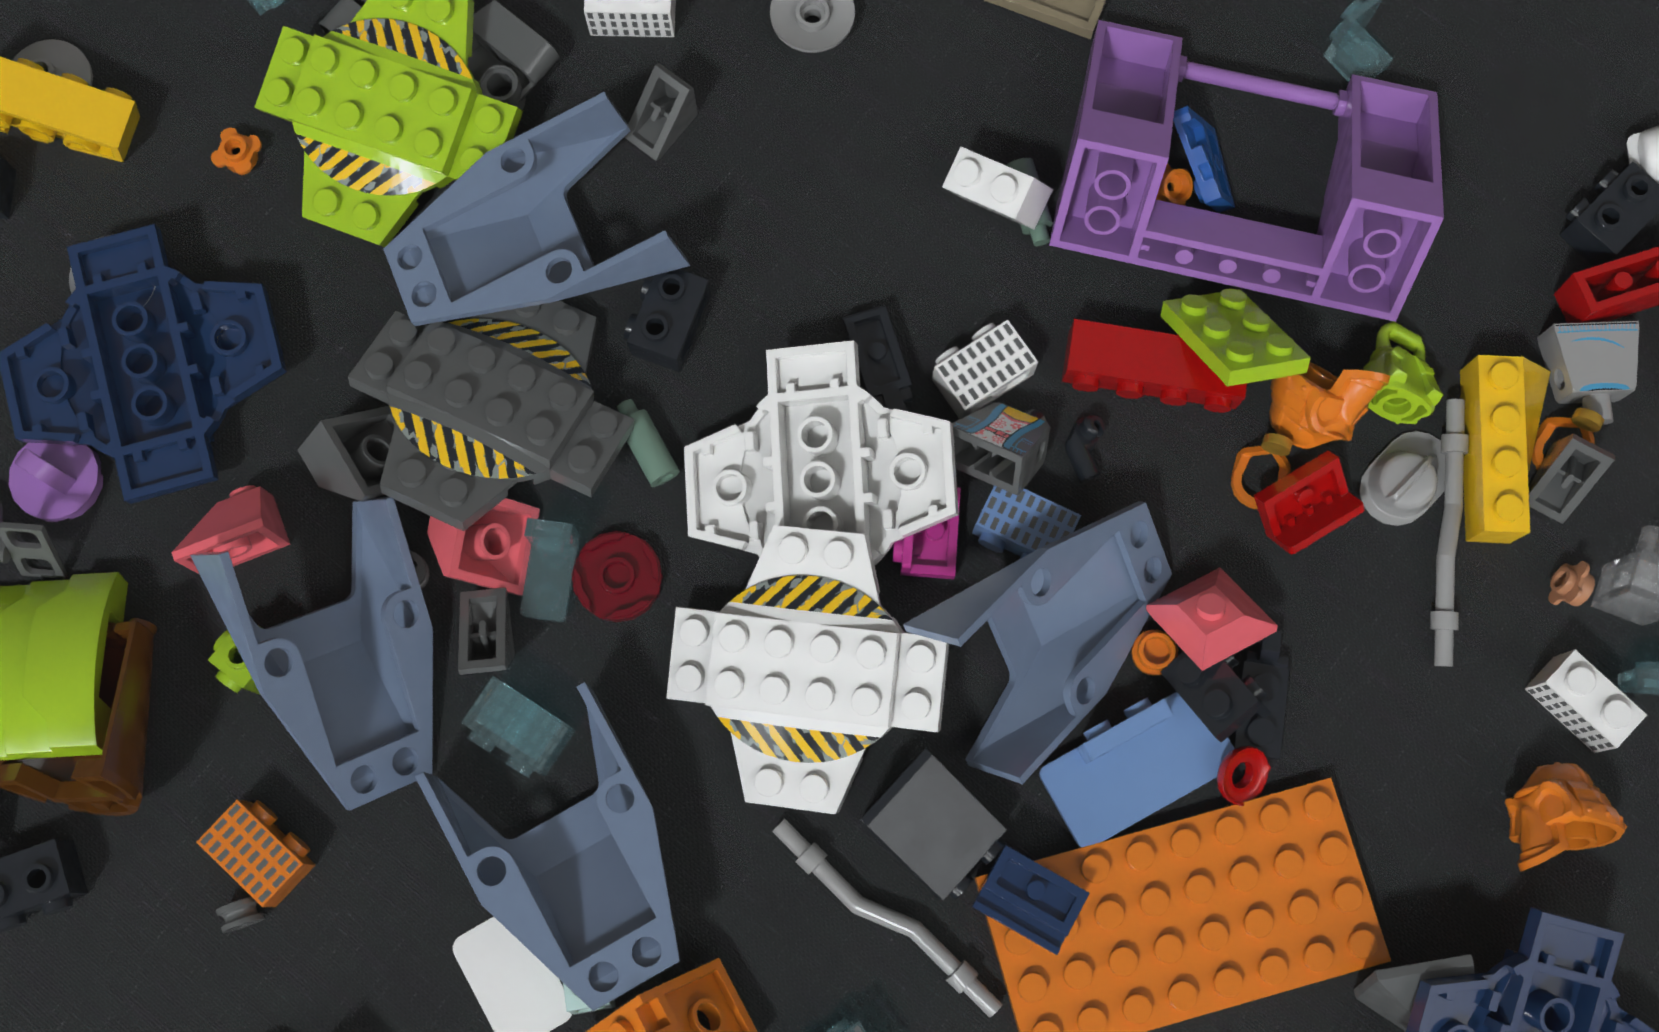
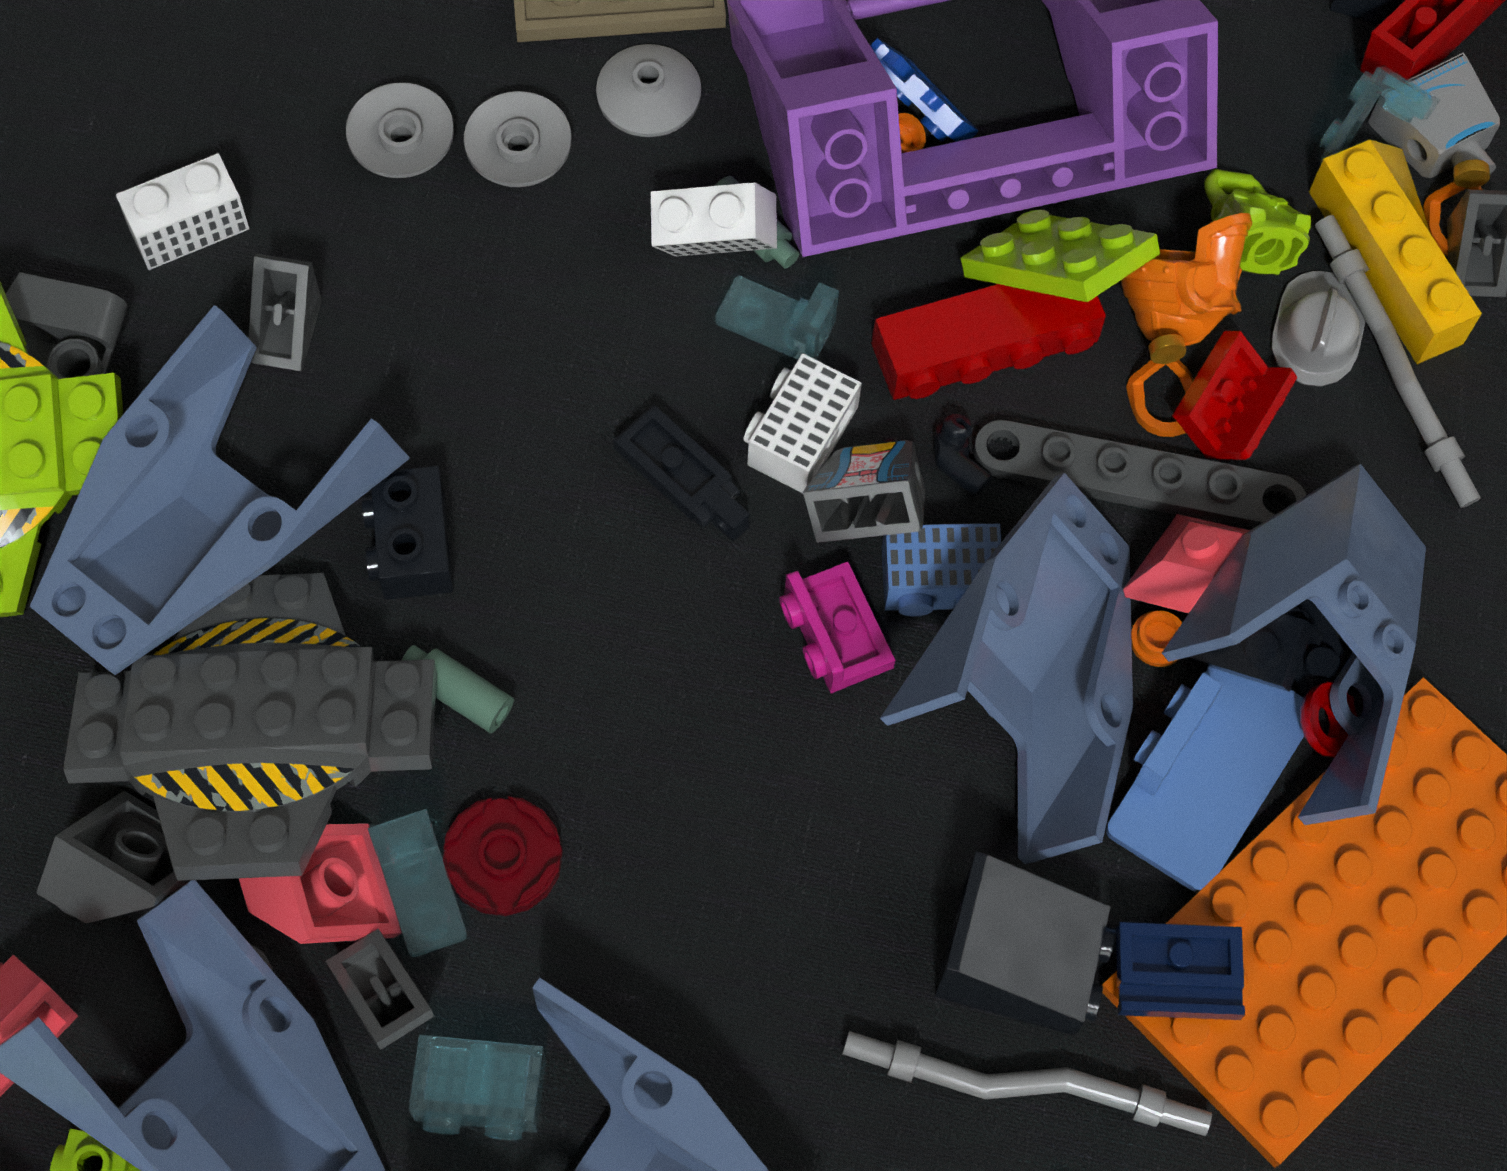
camera: 30 degrees left, 10 degrees down
white plate [666,525,949,814] -> none
white plate [684,340,959,565] -> none
none -> light grey dish [464,91,572,187]
none -> light grey dish [596,44,701,137]
none -> clear light blue bracket [715,276,839,360]
none -> dark grey plate [973,420,1306,528]
none -> sand blue windscreen [1162,464,1426,825]
none -> clear light blue bracket [1319,67,1440,162]

